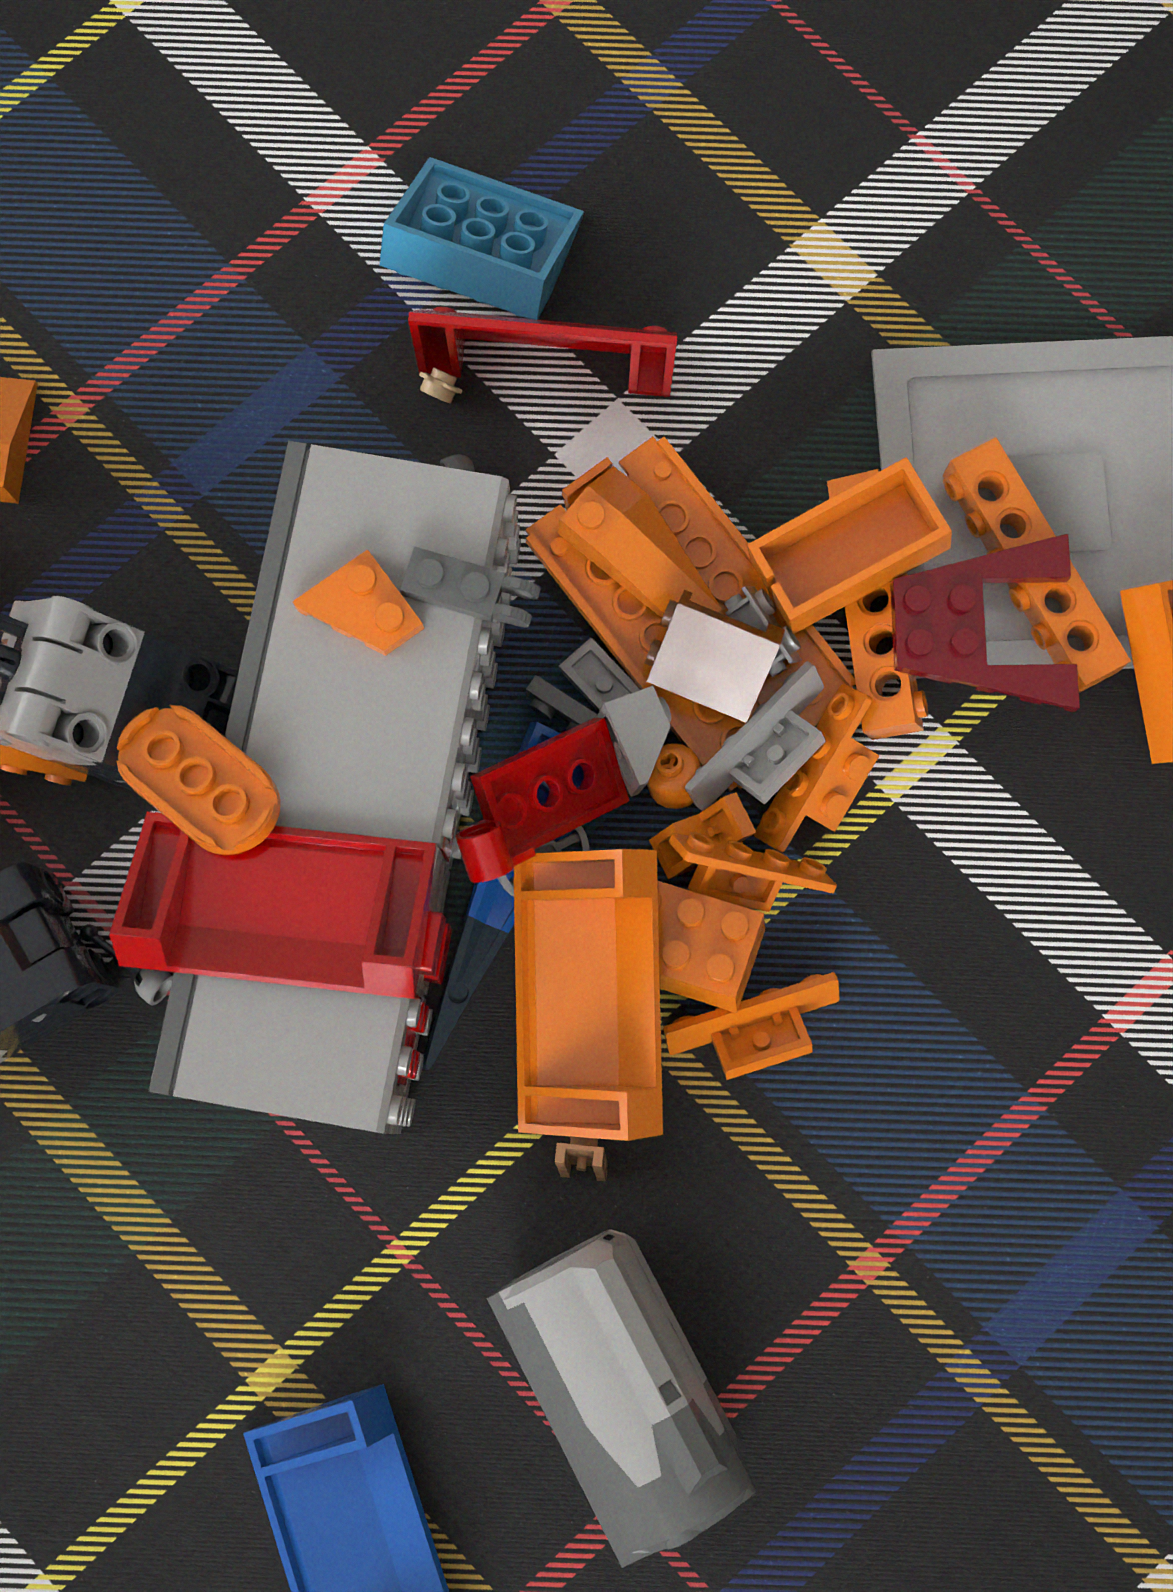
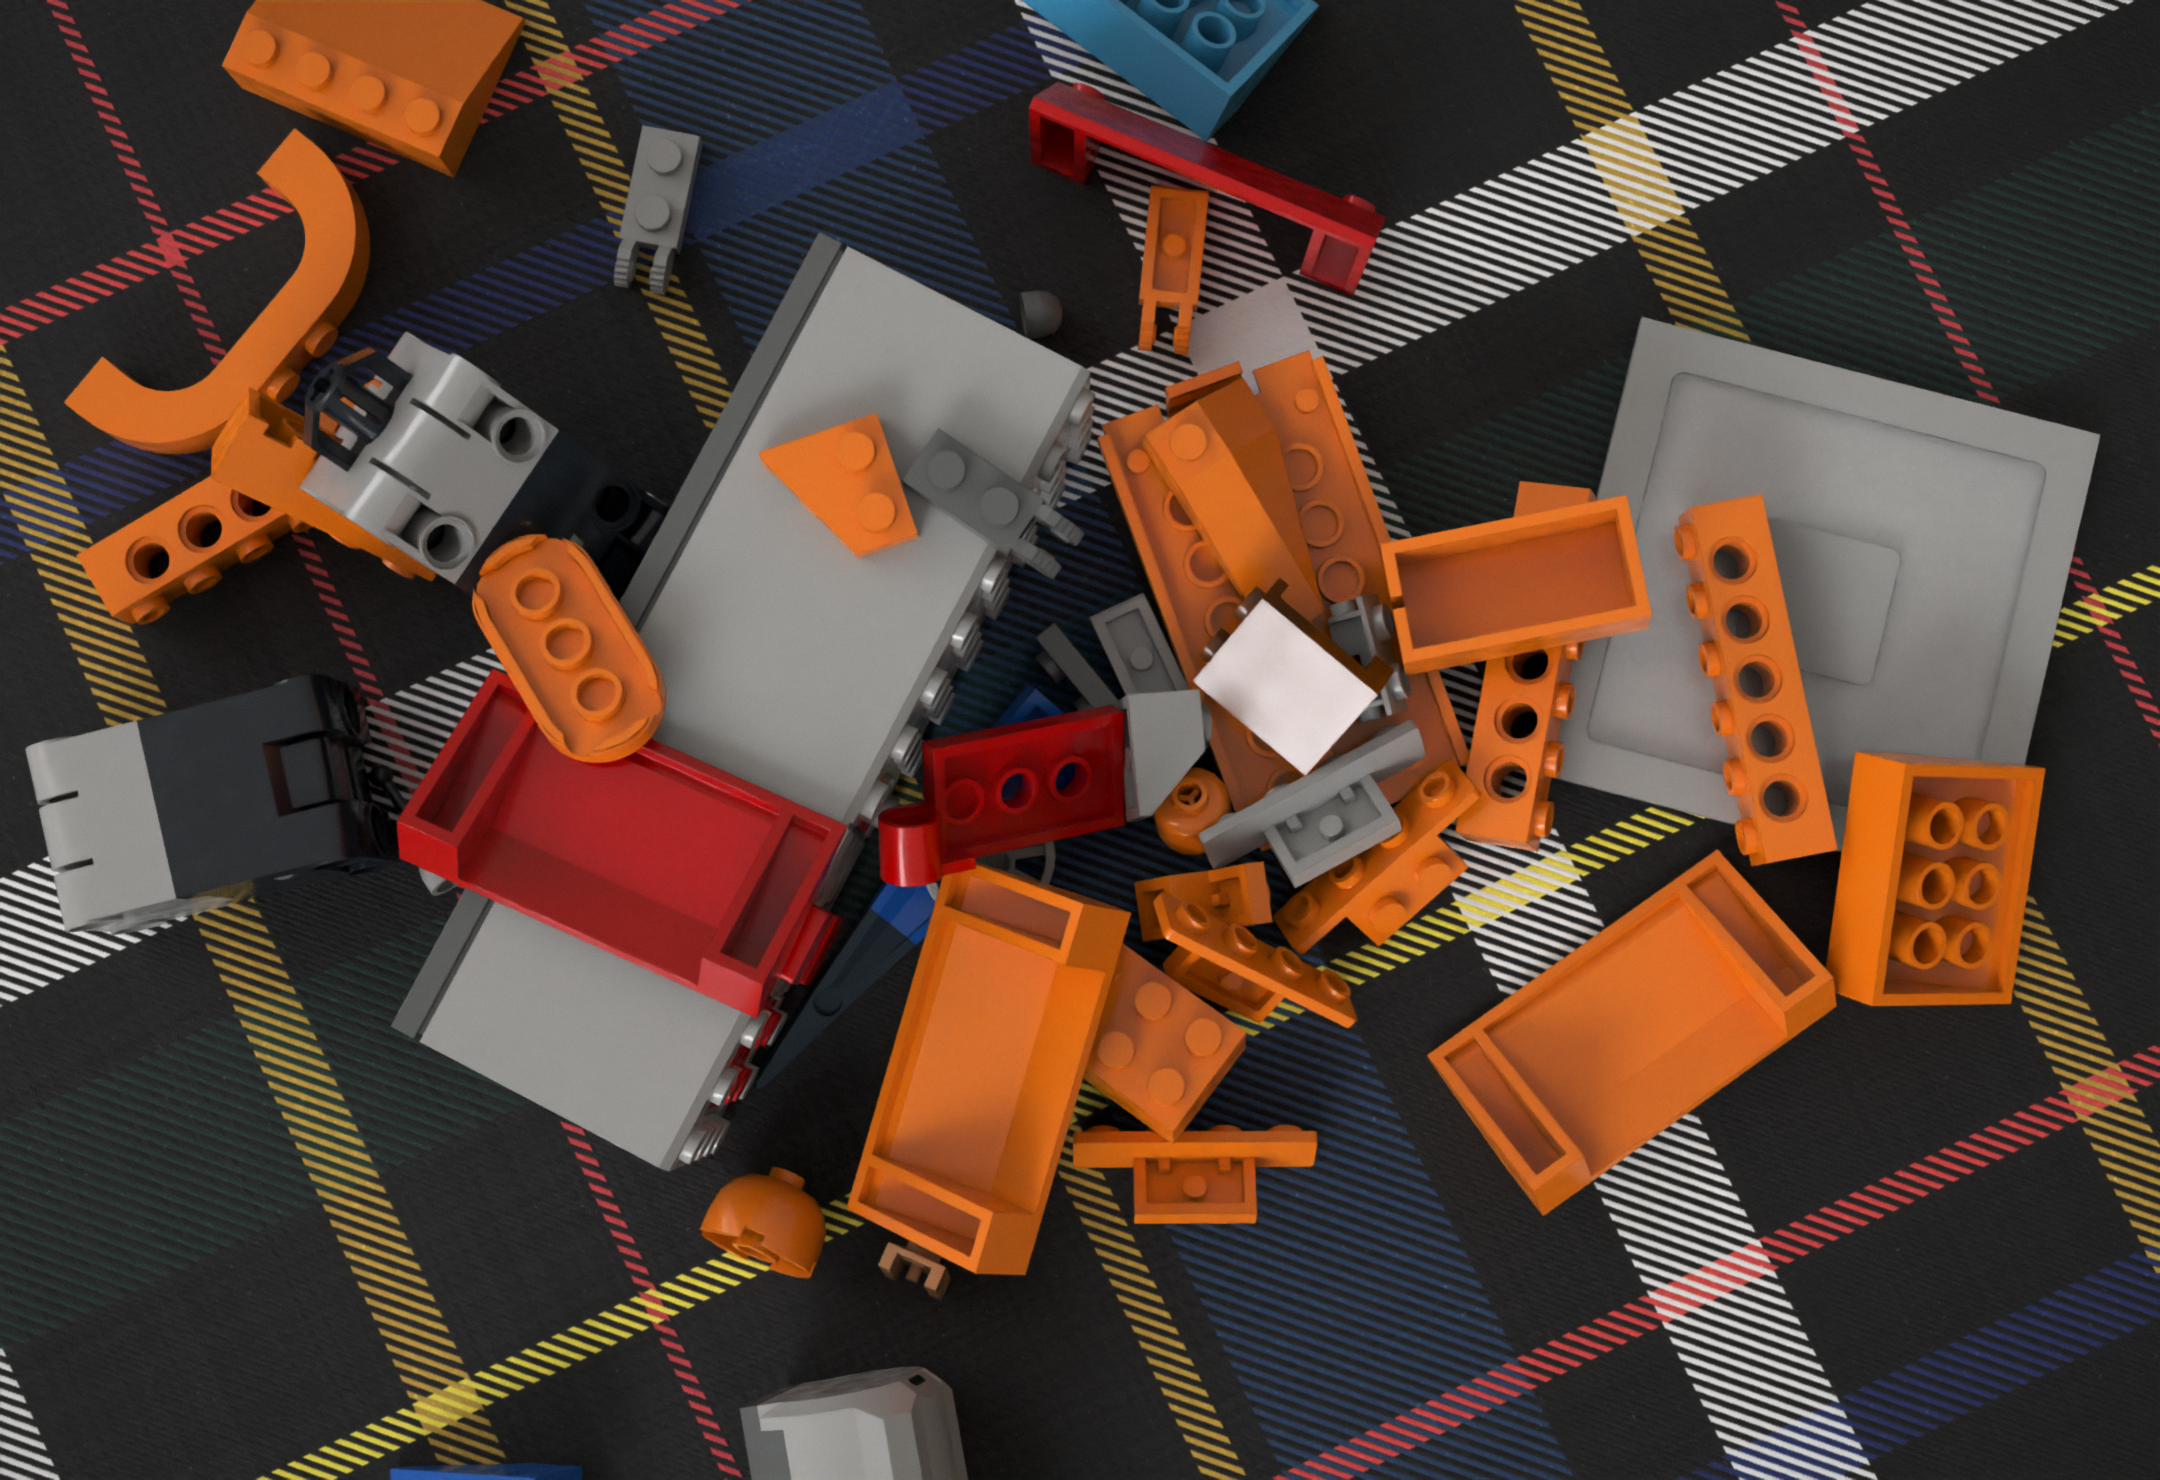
camera: 15 degrees right, 5 degrees up
tan plate [419,368,463,404] -> none
dark red wing [890,534,1080,712] -> none
none -> light grey hinge [614,125,703,295]
none -> orange cylinder [699,1167,826,1279]
none -> orange hinge [1138,185,1209,355]
none -> orange slope [1427,849,1837,1216]

